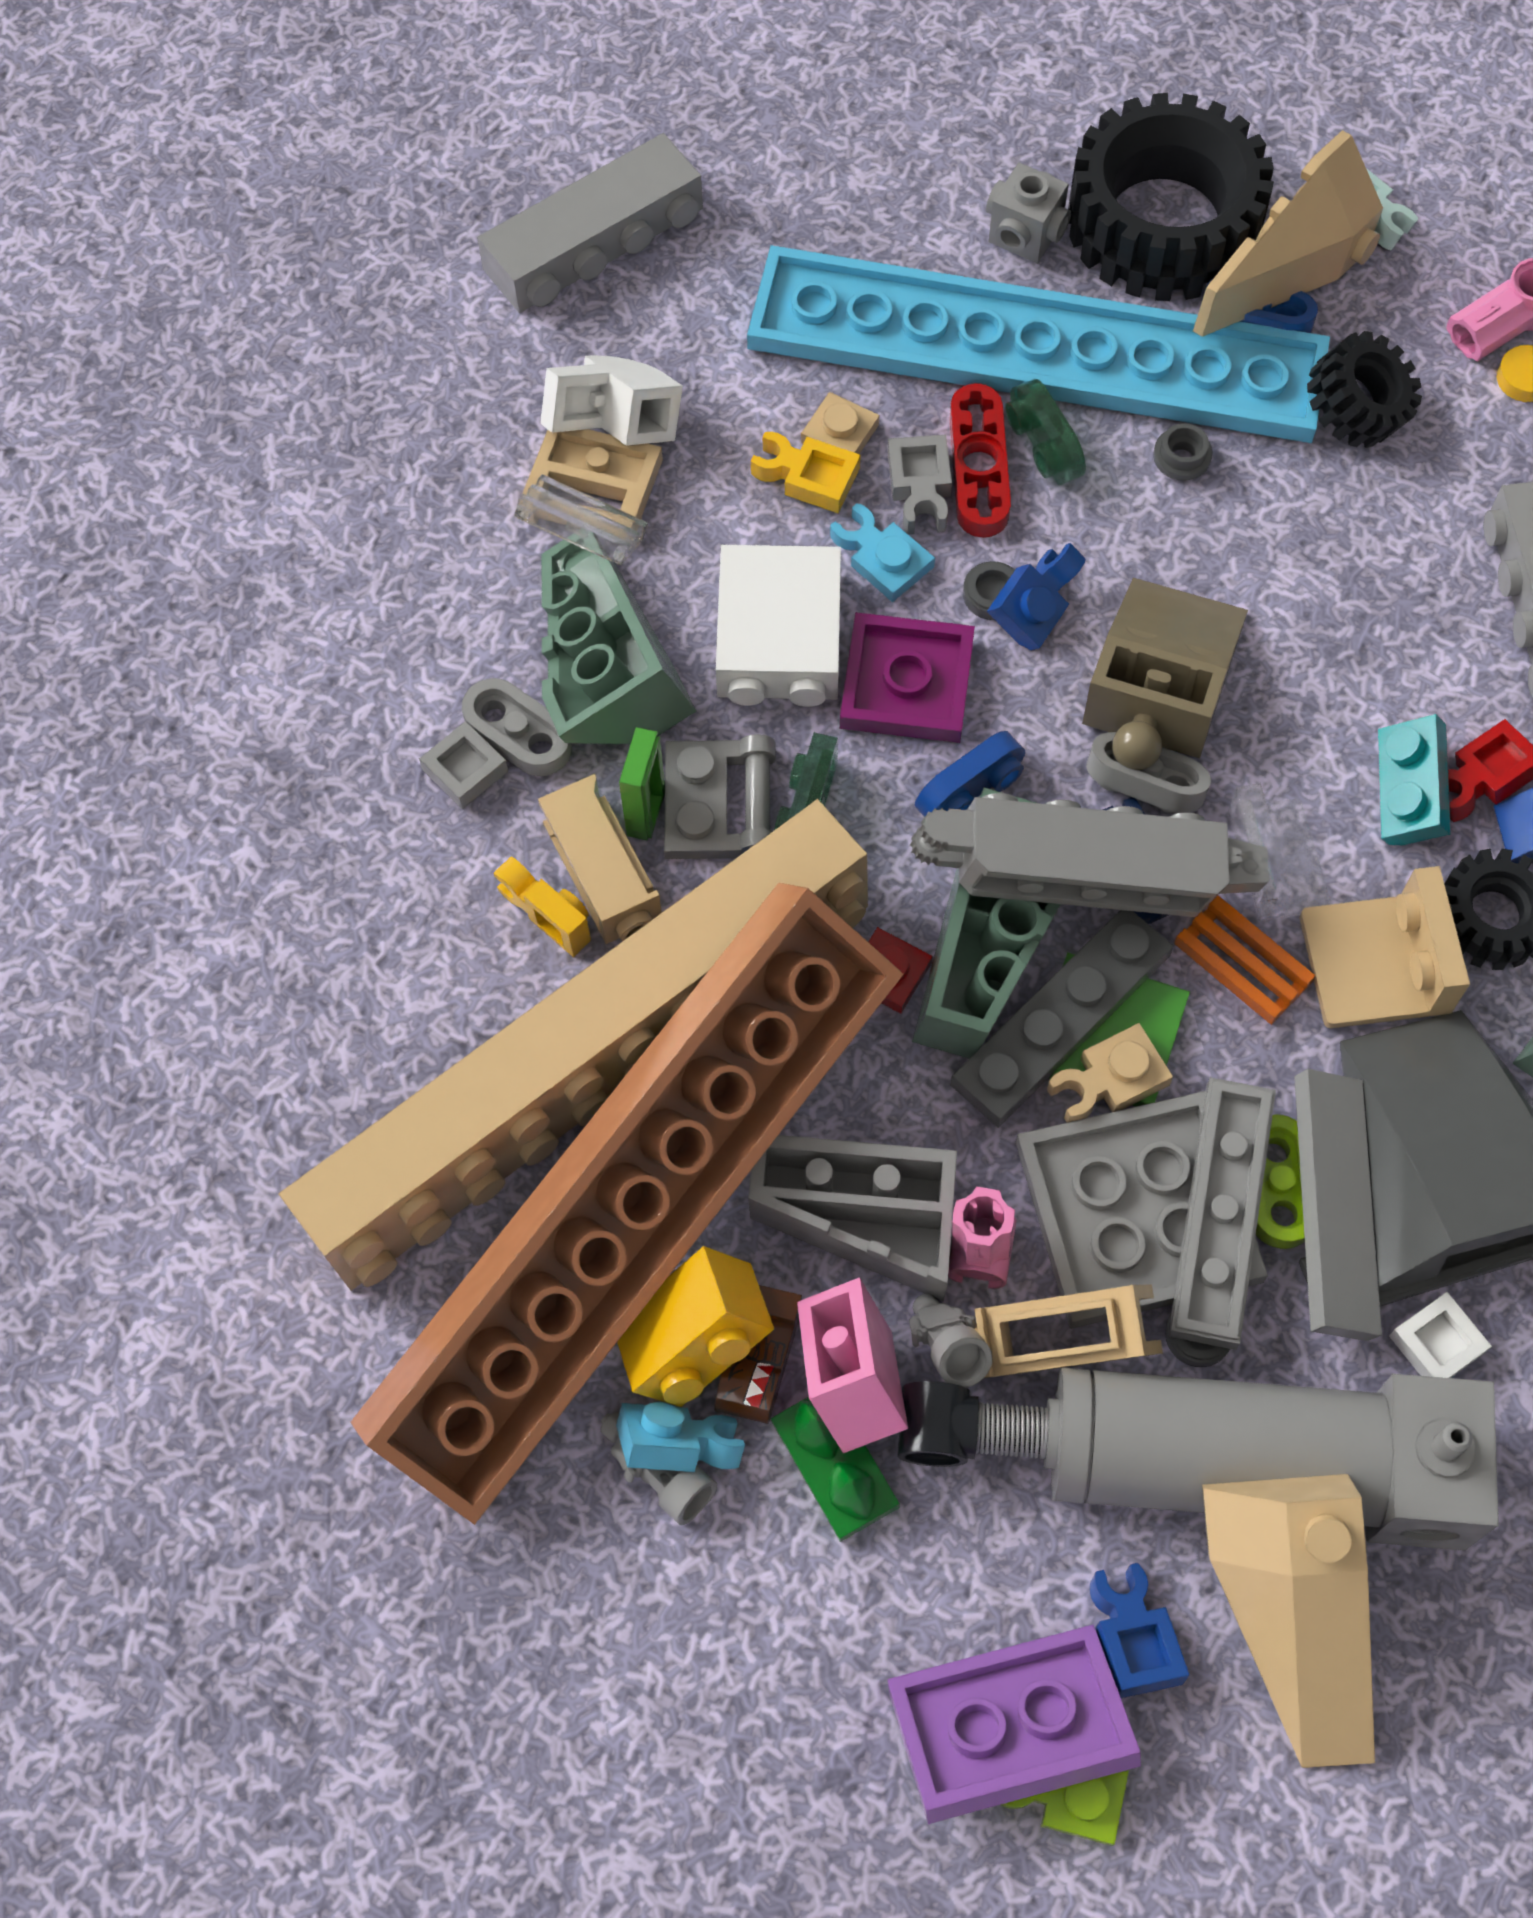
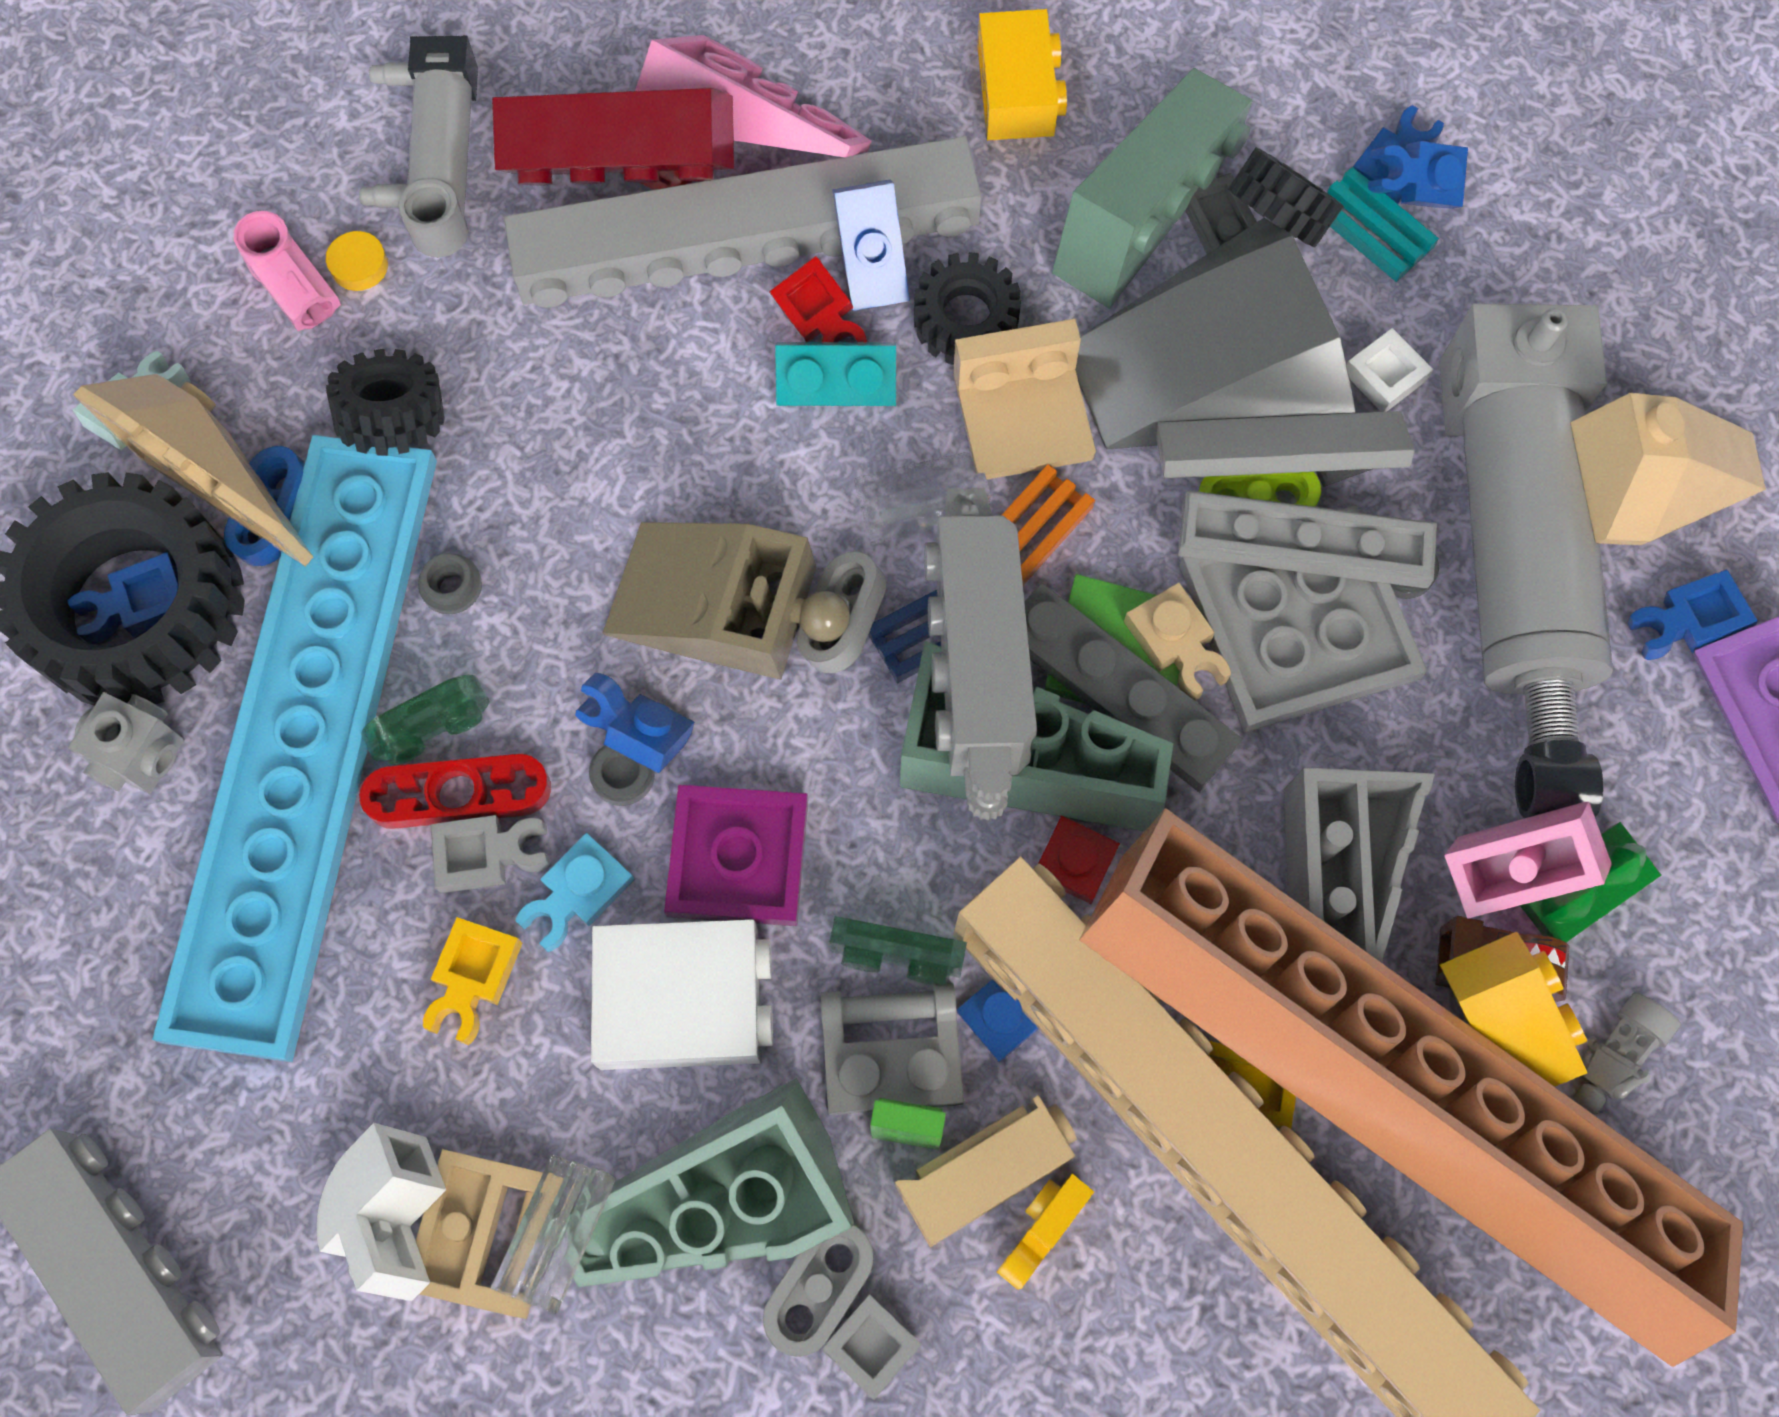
camera: 95 degrees left, 5 degrees up
medium azure plate [616,1402,745,1472] -> none
tan plate [801,392,880,454] -> none
light grey piece [909,1294,992,1388] -> none
blue plate [915,731,1025,817] -> none
bright pink piece [948,1186,1017,1289] -> none
tan window [974,1284,1163,1378] -> none
none -> blue plate [67,552,178,644]

